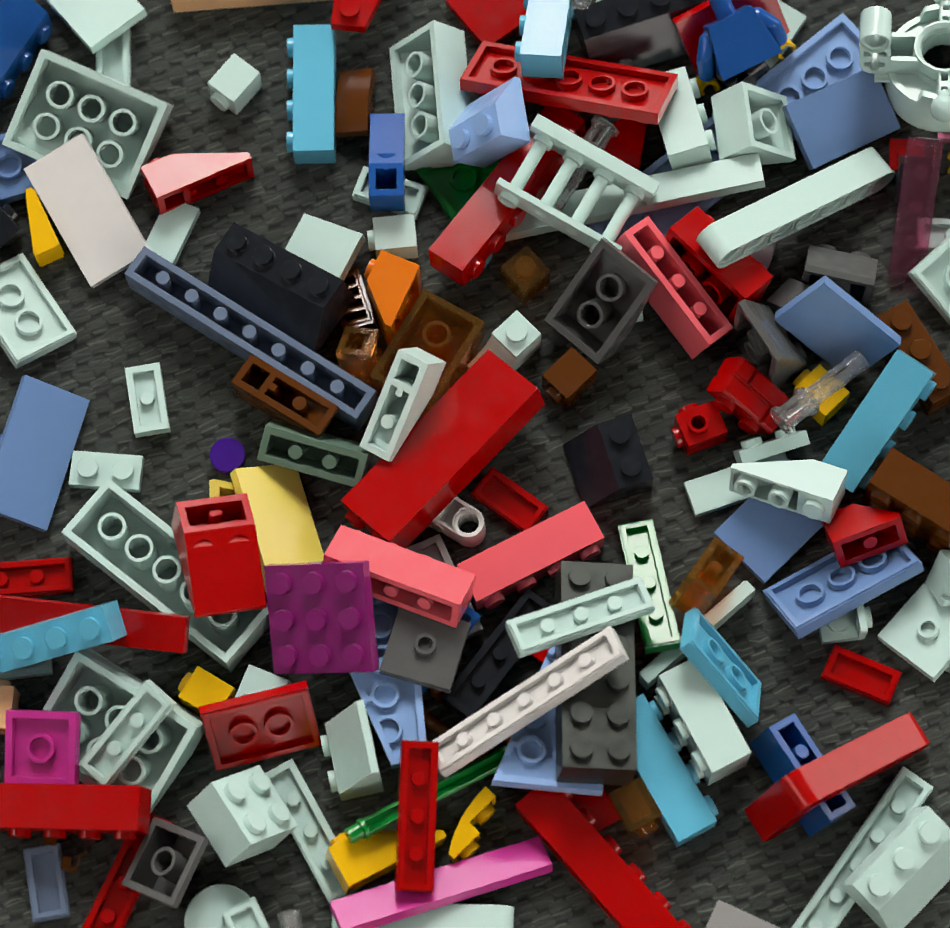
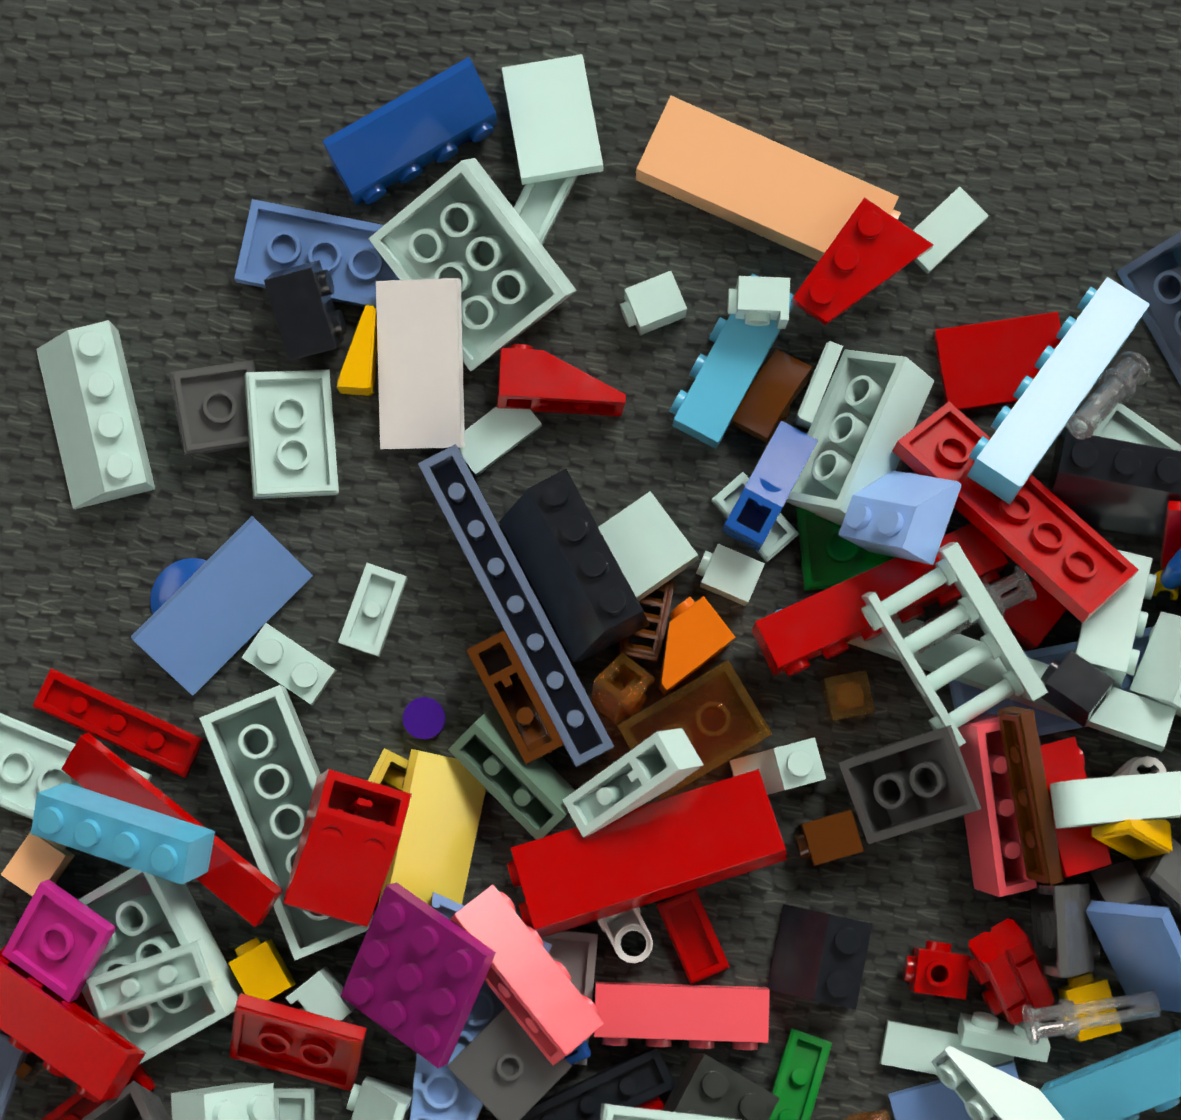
camera: 25 degrees right, 10 degrees up
none -> light aqua brick [727,276,790,329]
none -> light aqua tile [794,341,843,430]
none -> reddish brown tile [998,706,1064,885]
none -> black brick [1041,651,1115,727]
none -> yellow slope [1092,819,1173,860]

